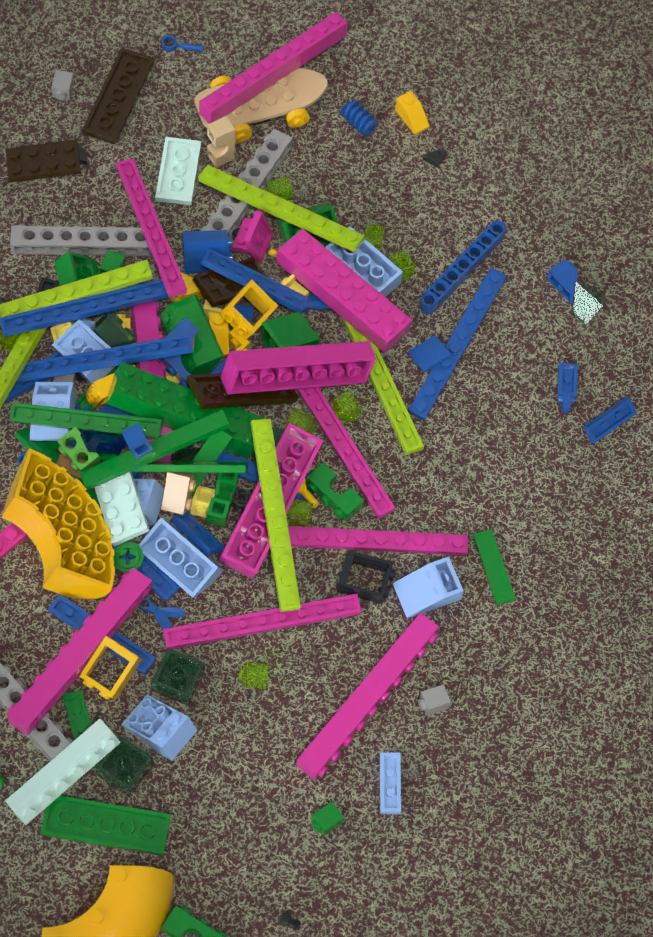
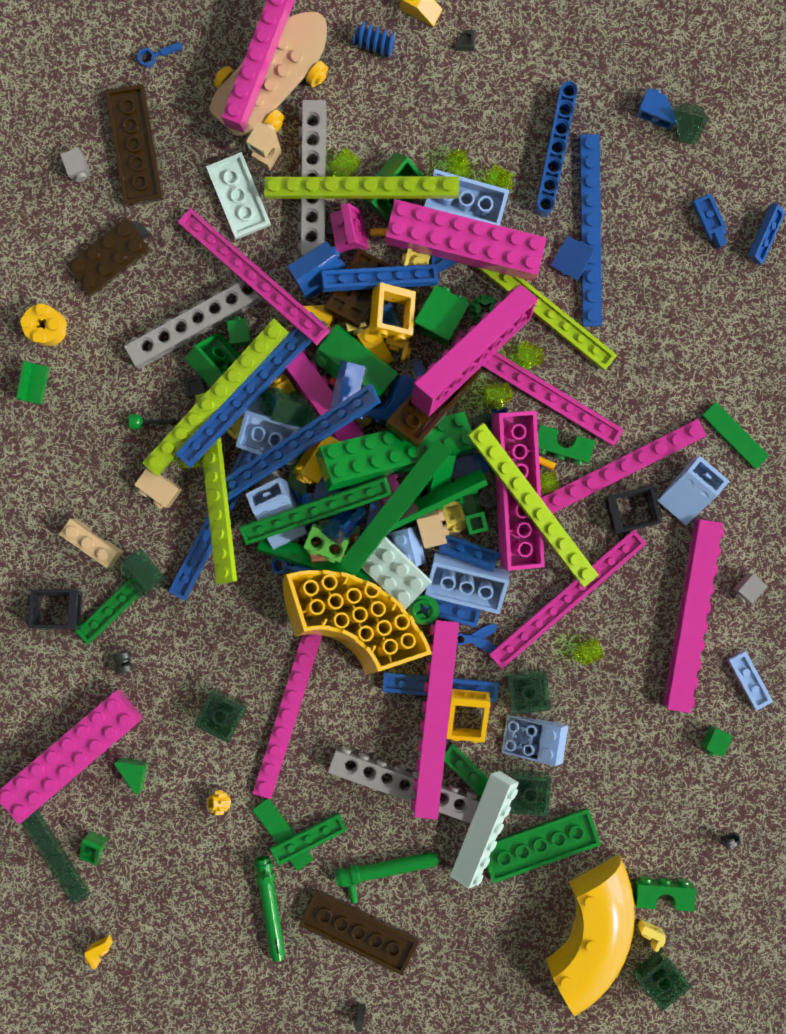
camera: 20 degrees left, 25 degrees up
blue brick [121,423,153,459] -> none

